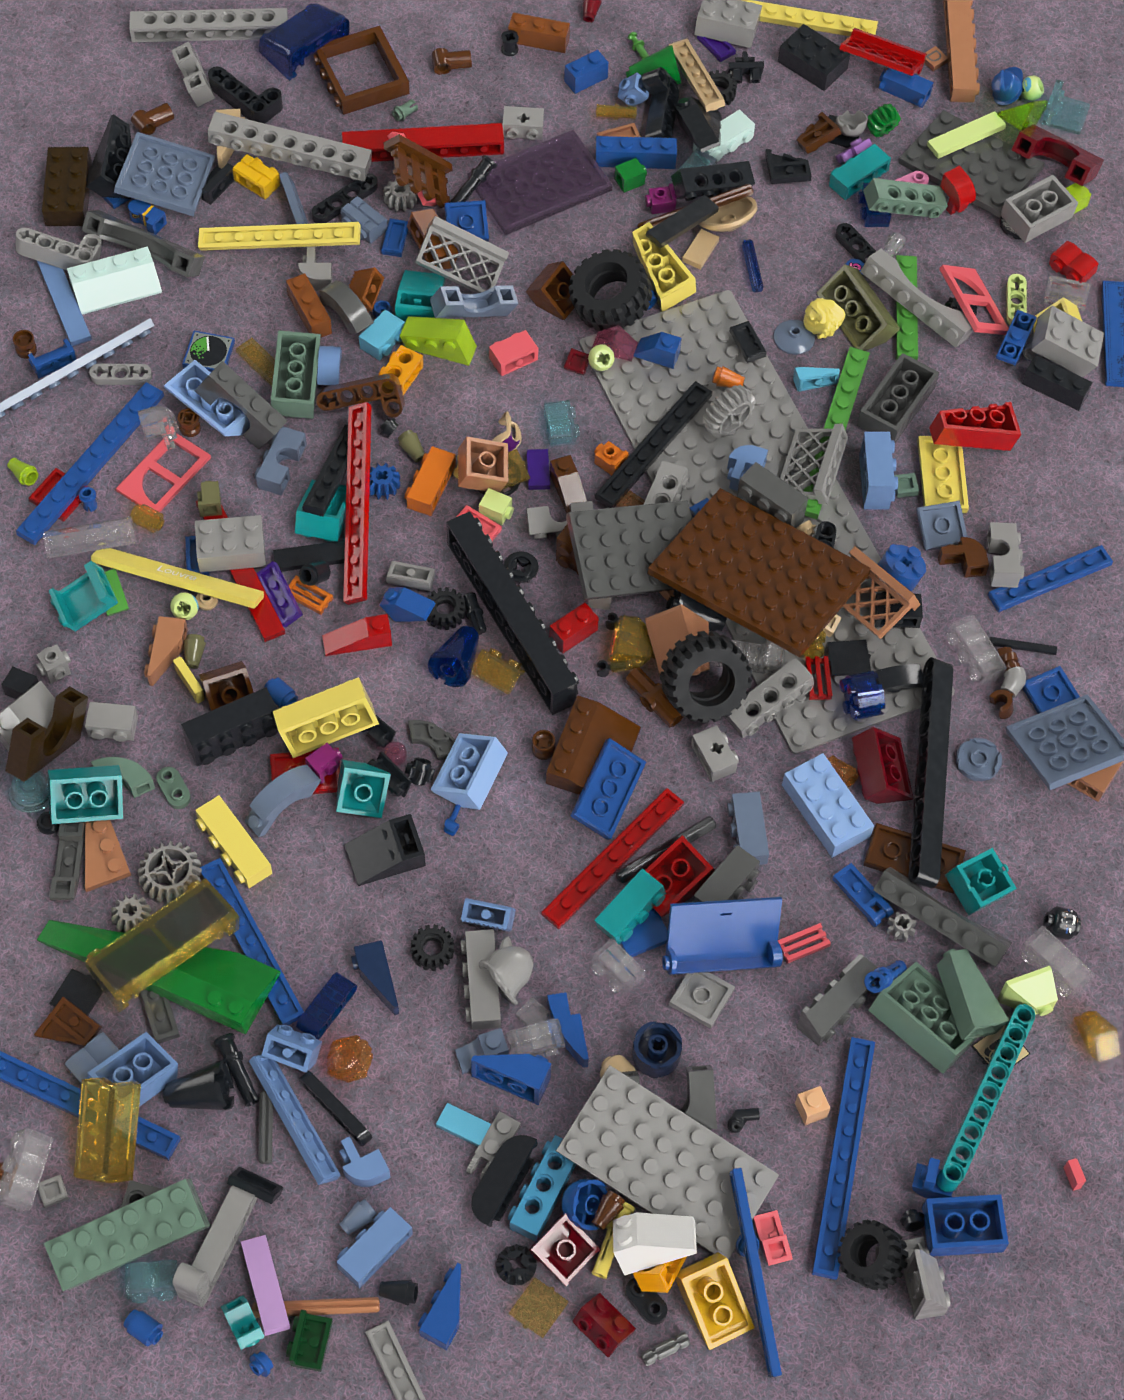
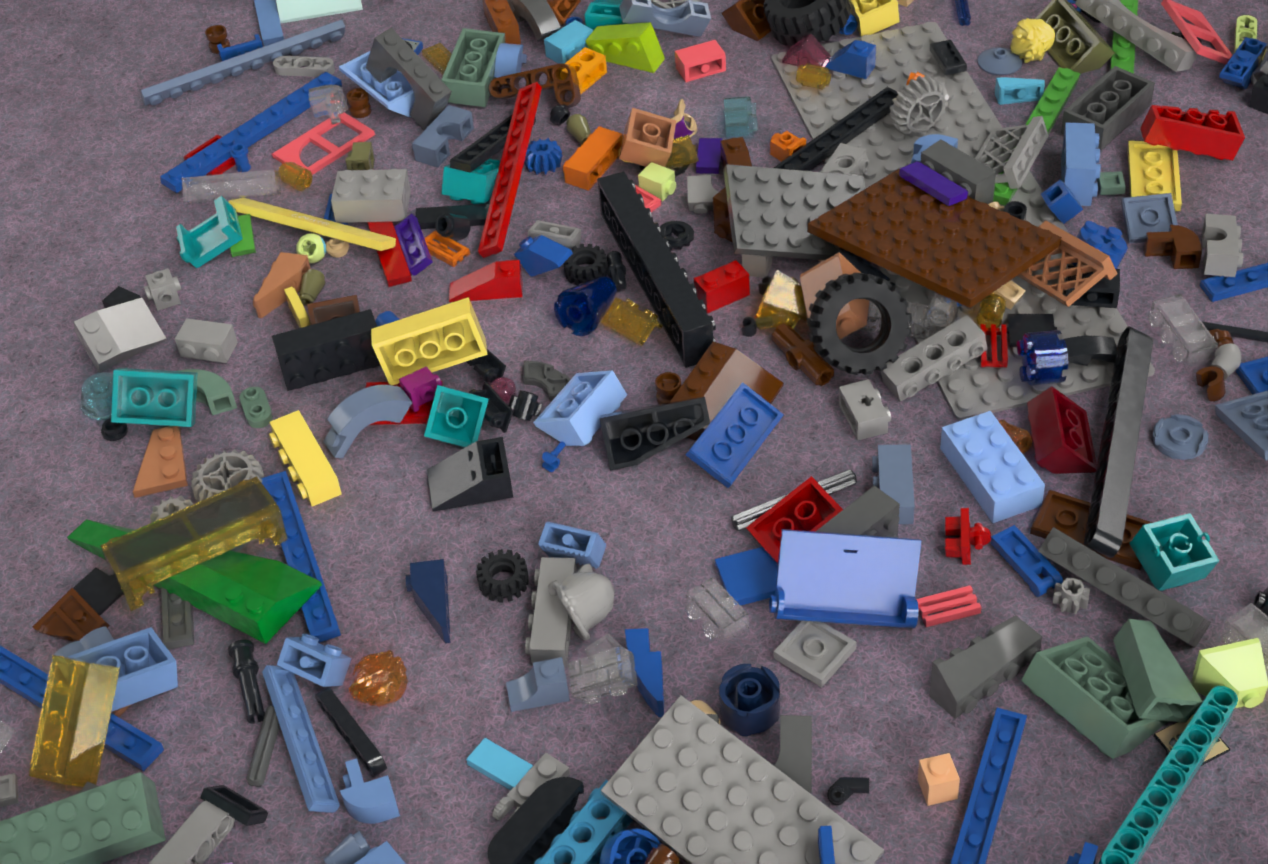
camera: 15 degrees right, 15 degrees down
dark brown arch [5,686,88,782] -> none
lime cone [7,458,38,486] -> none
dark grey slope [49,822,85,900] -> none
black cone [163,1060,234,1110] -> none
clear blue beam [296,972,357,1040] -> none
blue slope [471,1054,551,1105] -> none
red tile [541,788,684,929] -> none
dark red tile [564,348,589,376] -> none
yellowish green piece [588,344,615,371] -> none
teal brick [594,868,666,945] -> none
blue pin [864,960,907,993] -> none
none -> black wedge [599,397,710,471]
none -> clear yellow brick [796,63,831,90]
none -> dark purple tile [899,161,968,206]
none -> red hips [945,508,991,565]
none -> blue brick [1041,179,1083,224]

